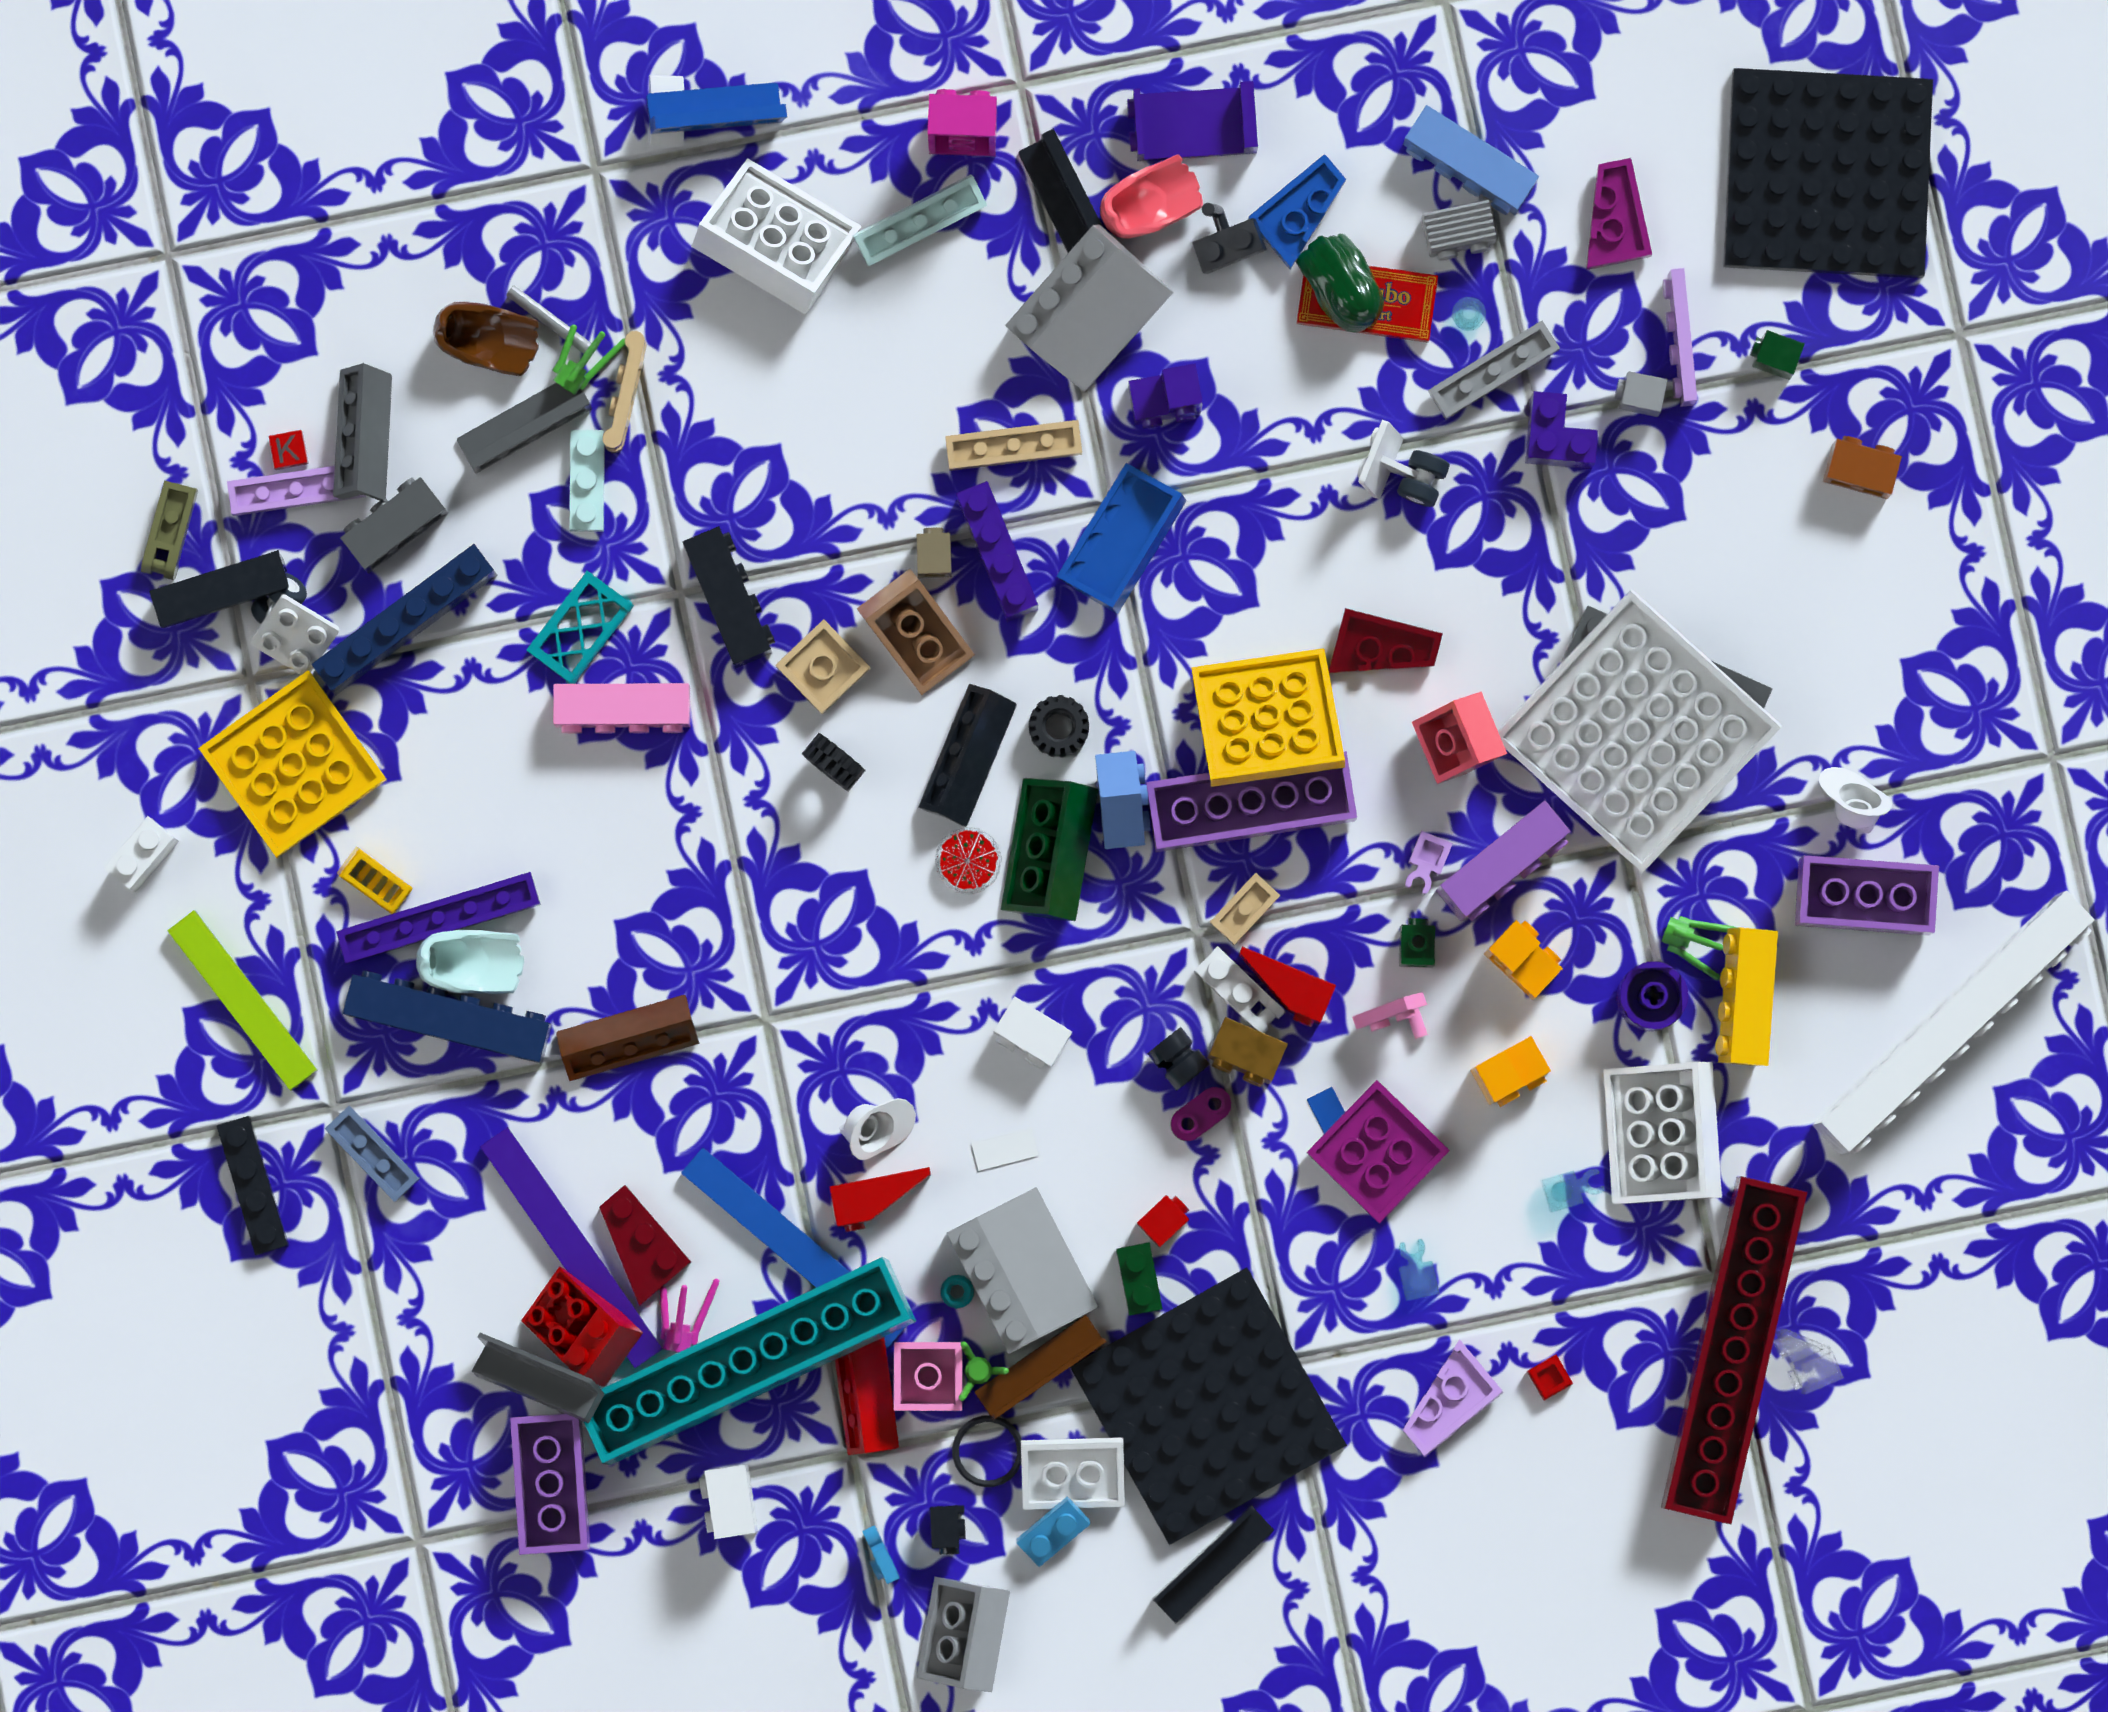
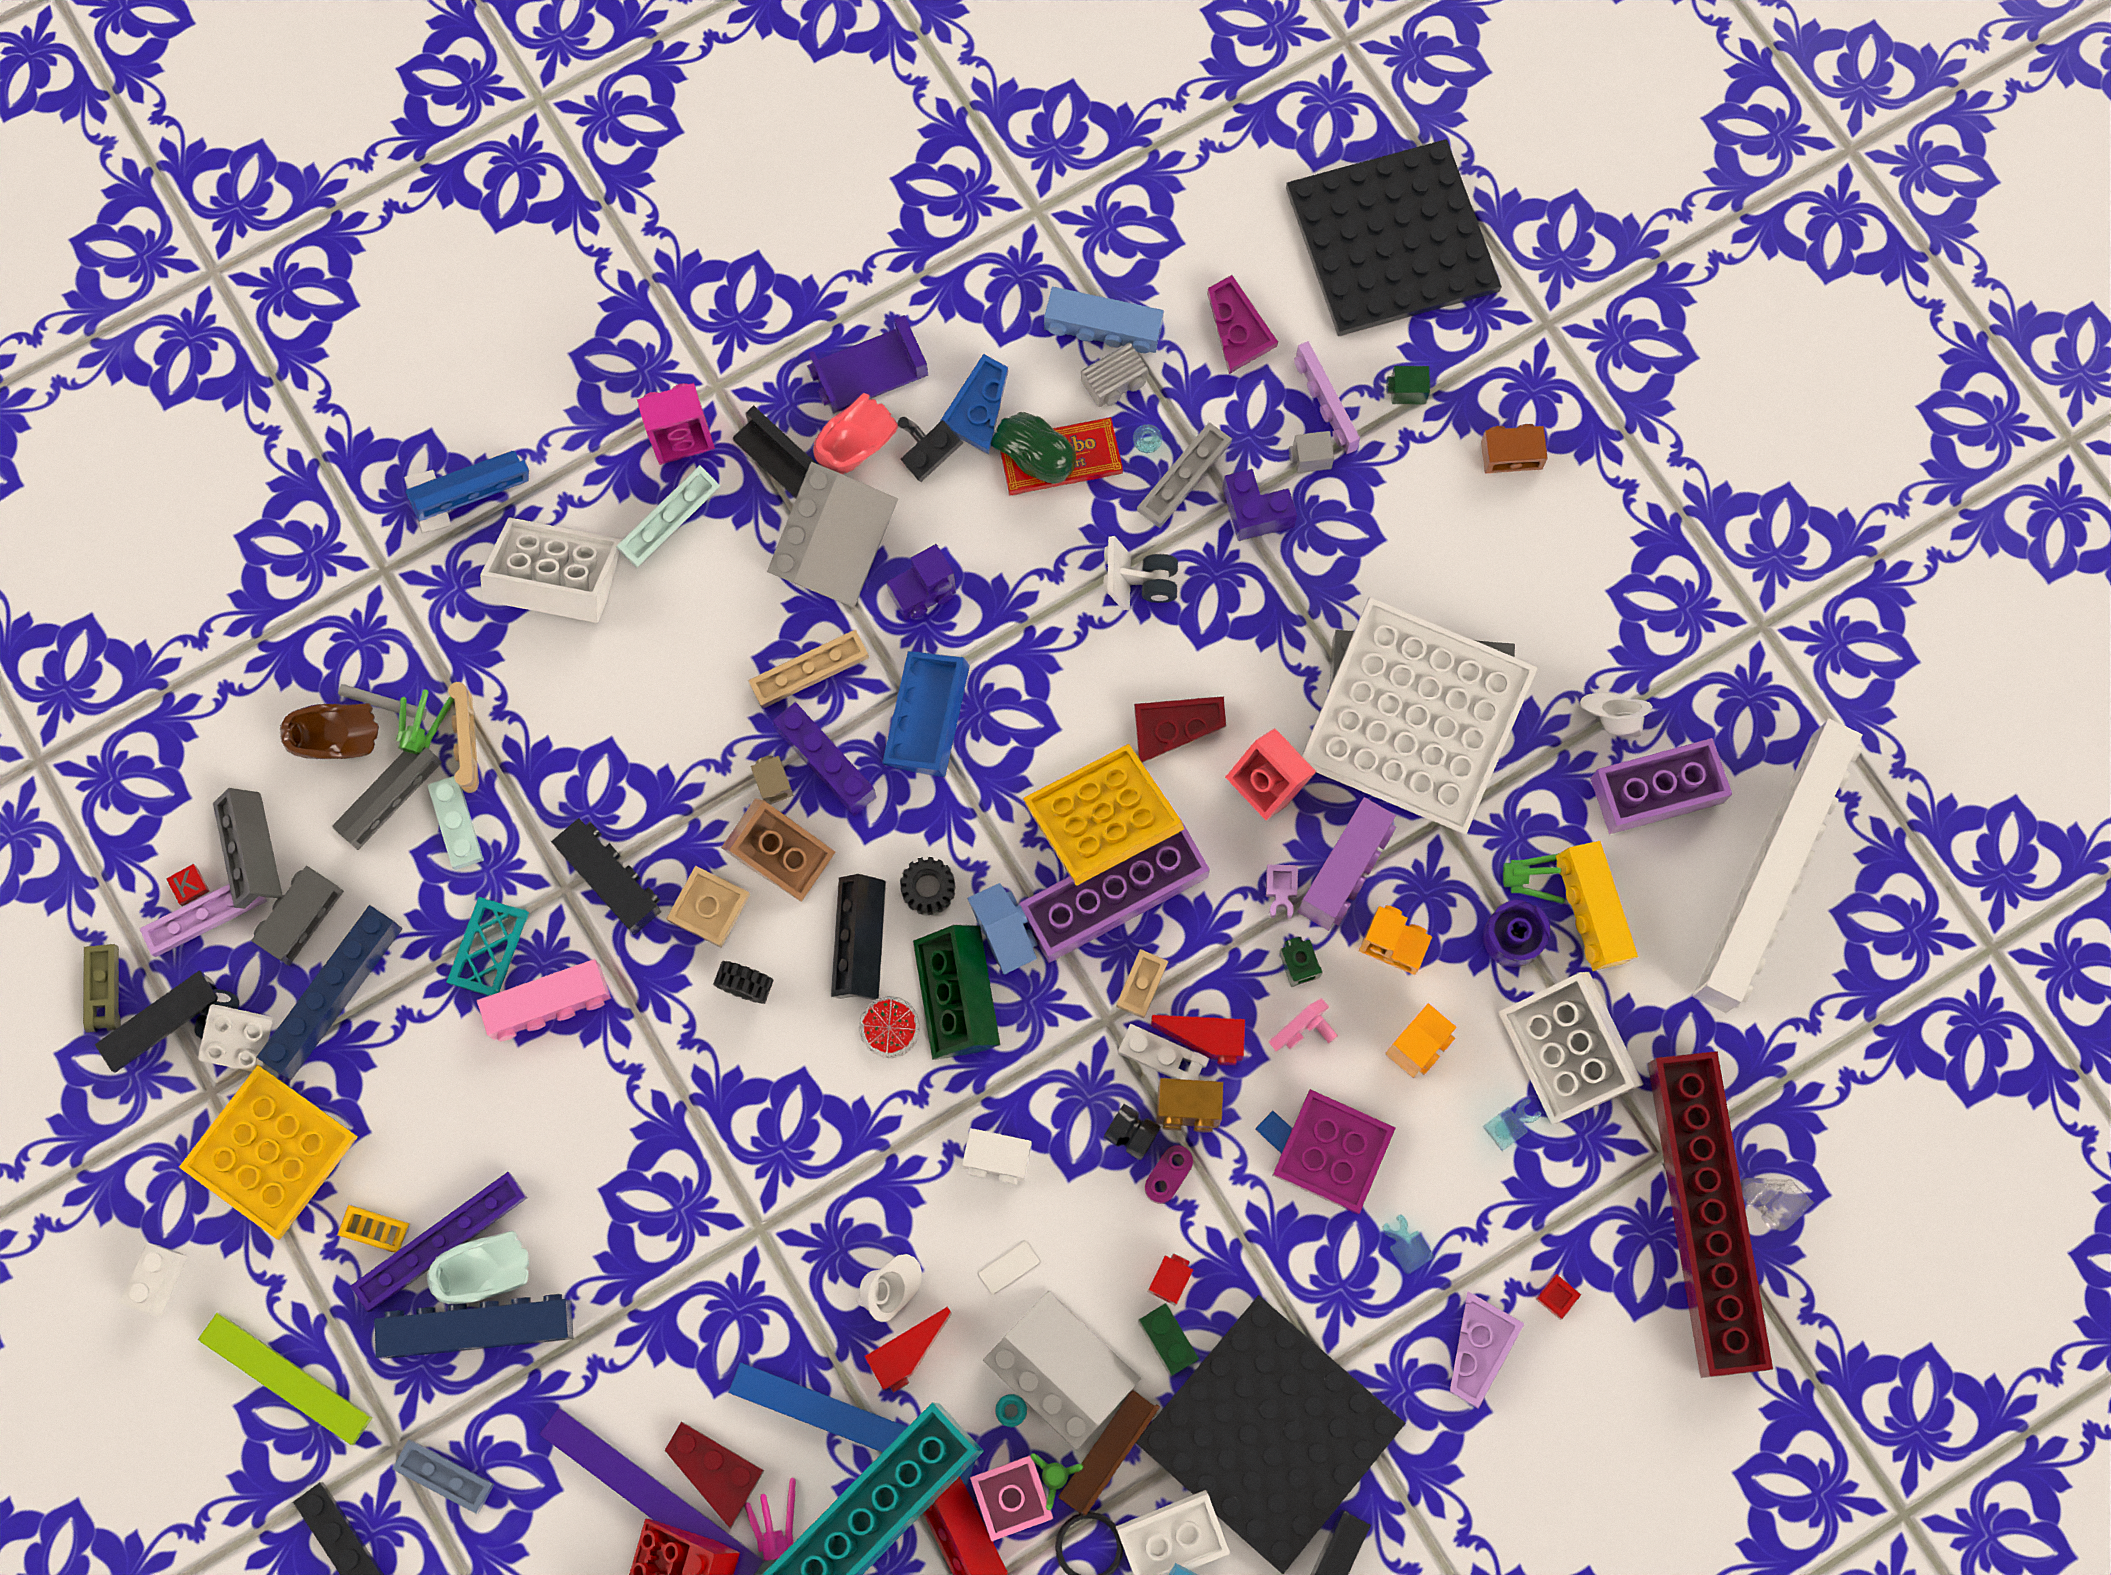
camera: 15 degrees left, 10 degrees down
reddish brown panel [556,995,700,1081] -> none

